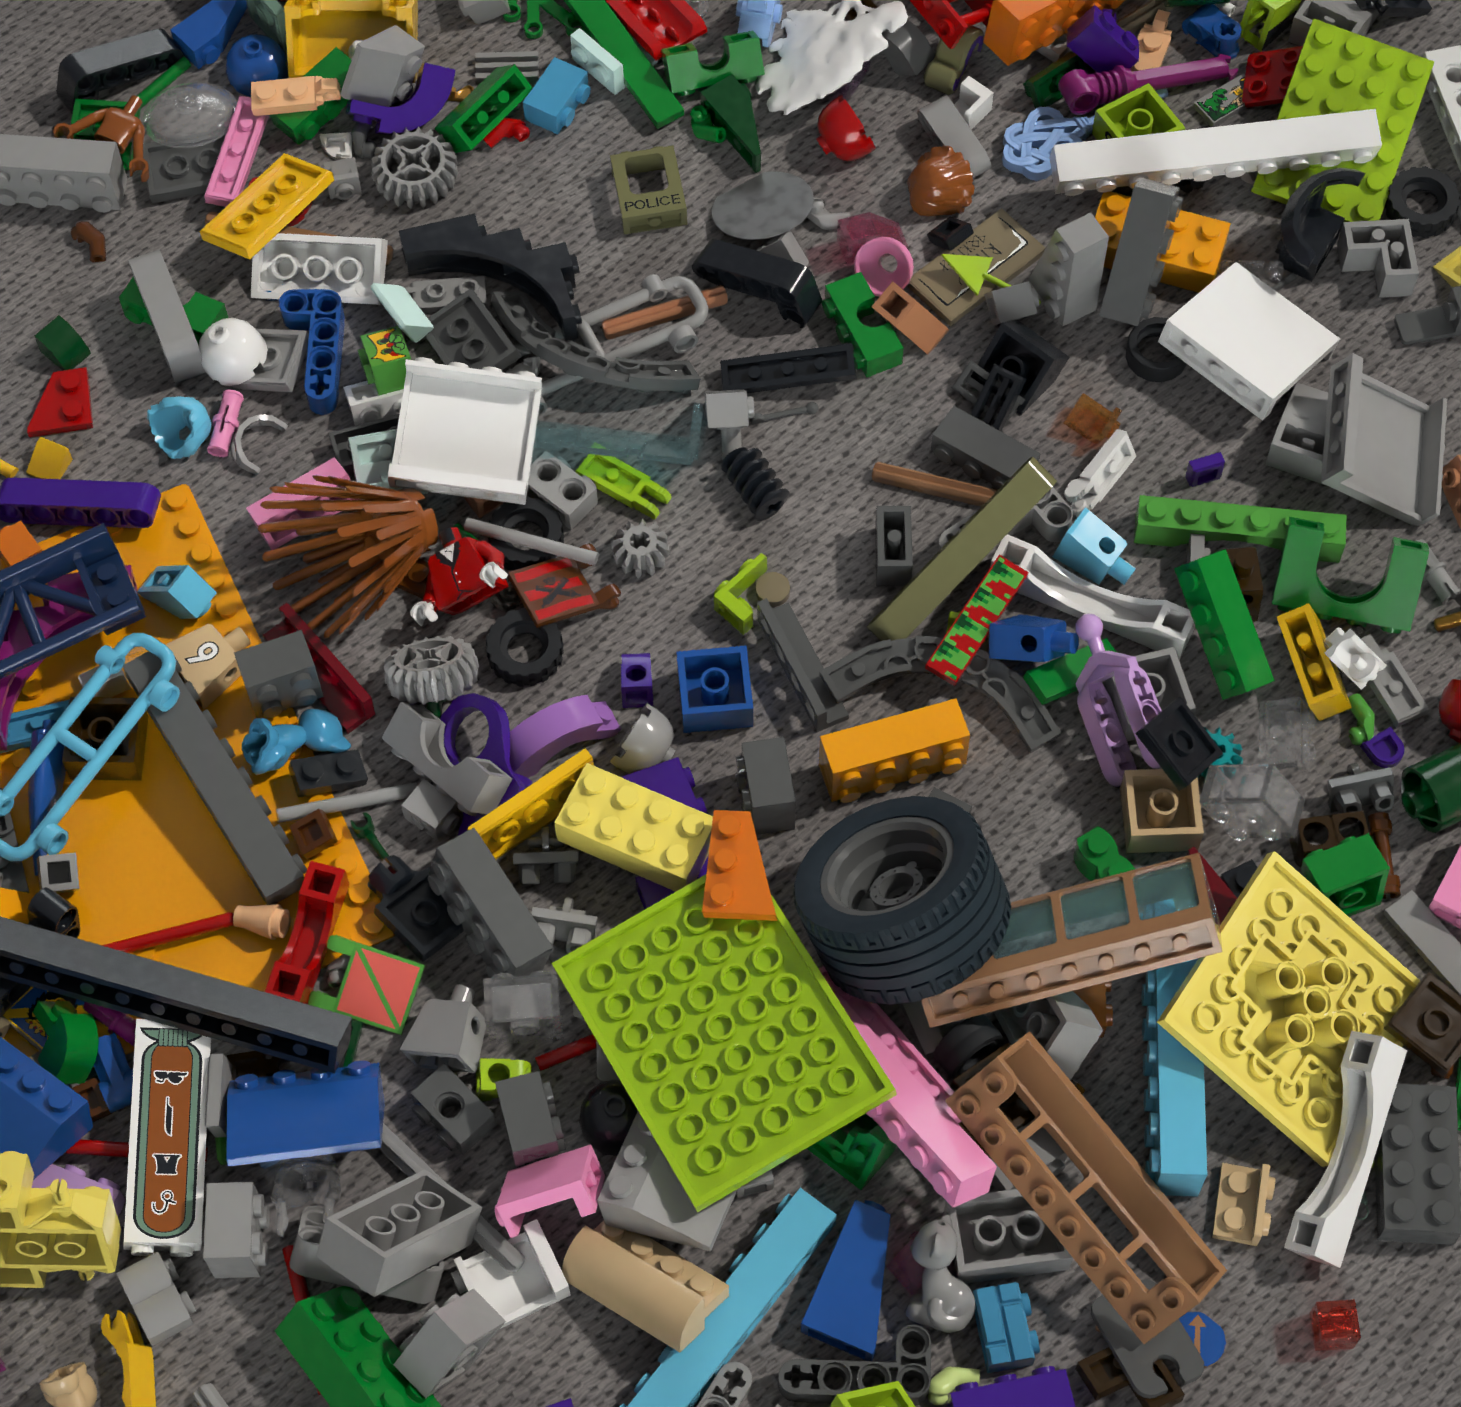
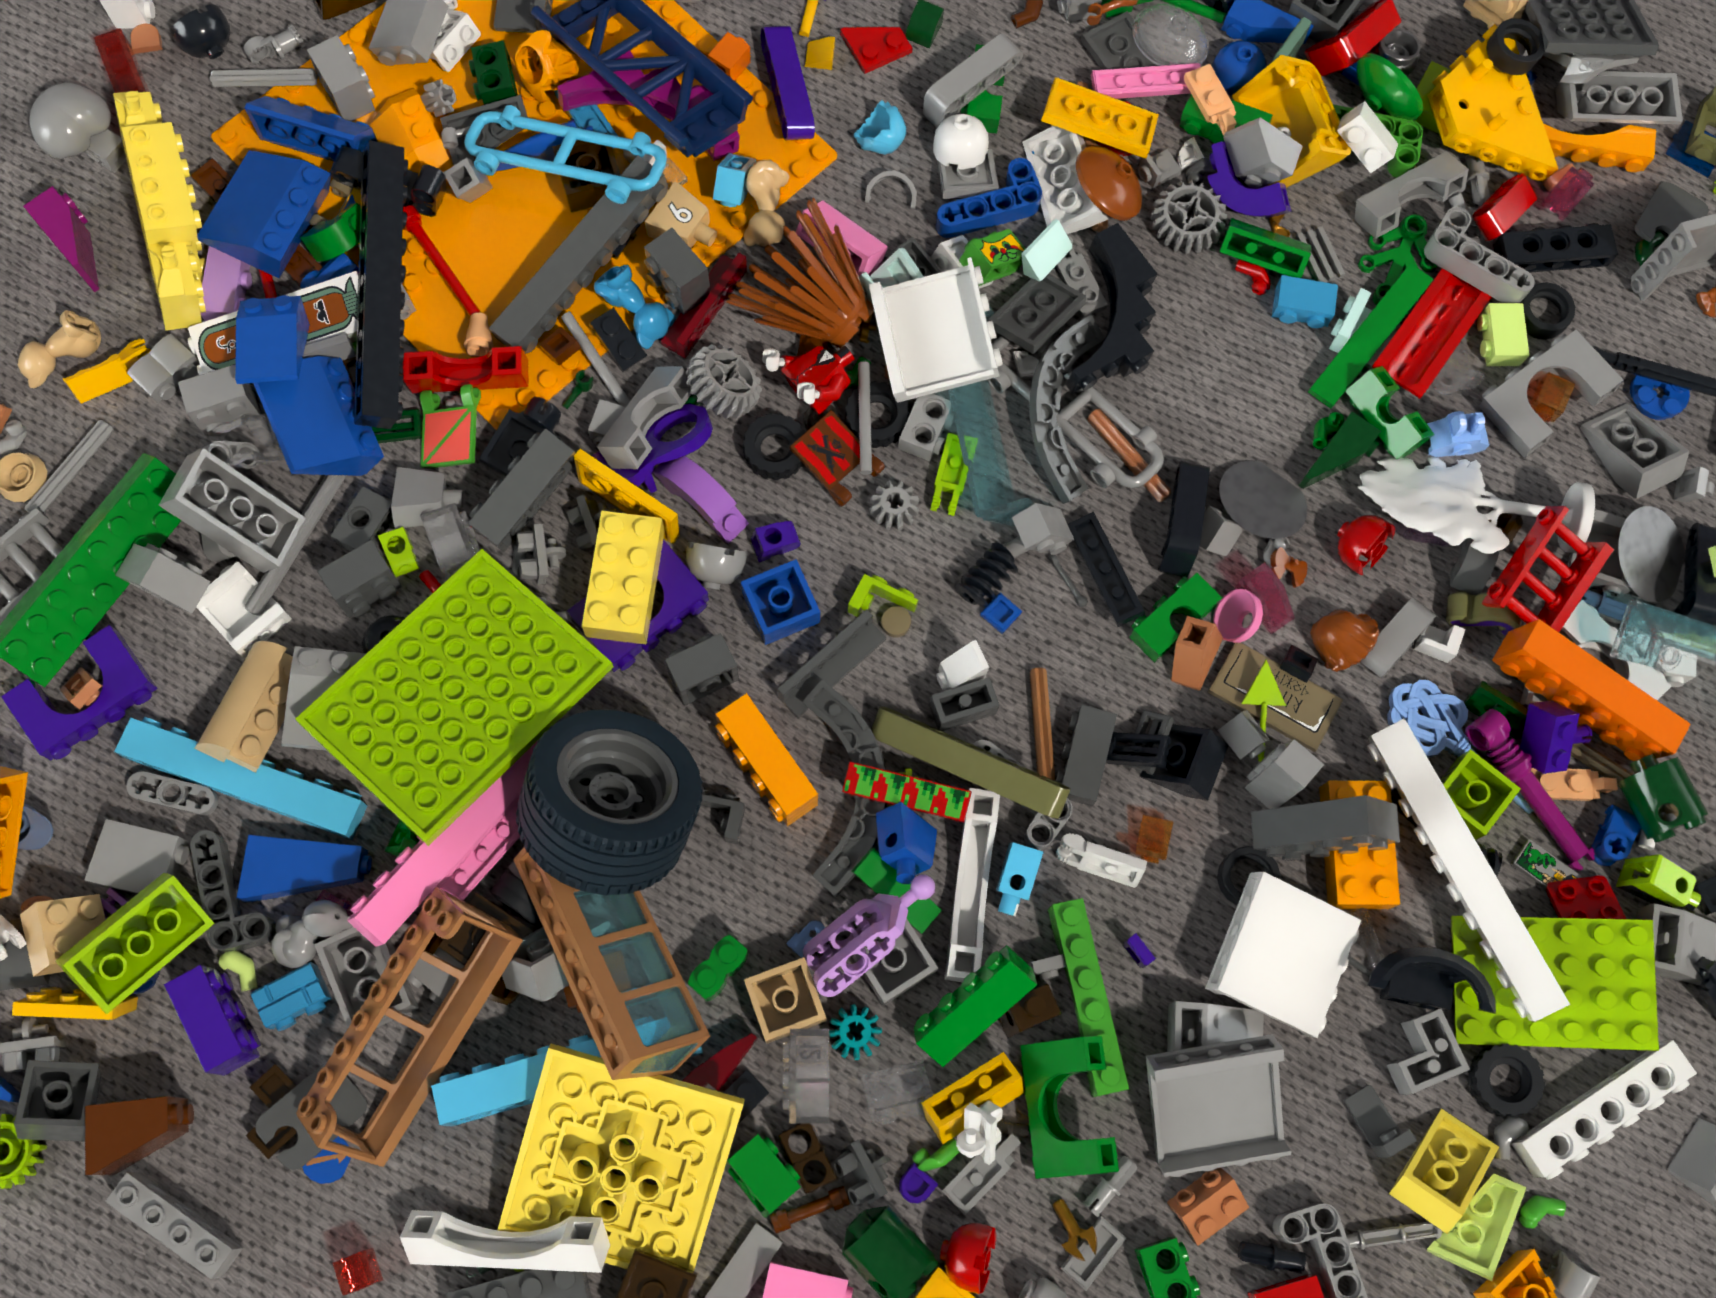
camera: 65 degrees right, 10 degrees up
bright pink pin [207,389,244,457] -> none
bright pink panel [495,1144,605,1238] -> none
olive window [610,145,688,235] -> none
orange wing [702,810,778,921] -> none
black tile [1135,697,1223,791] -> none
tan bracket [1212,1163,1275,1246] -> none
none -> blue slope [235,295,310,384]
none -> tan animal [744,159,790,247]
none -> medium blue piece [786,921,825,958]
none -> white slope [936,640,989,691]
none -> blue tile [980,592,1022,634]
none -> dark orange dish [1076,145,1142,221]
none -> dark orange piece [1270,547,1308,588]

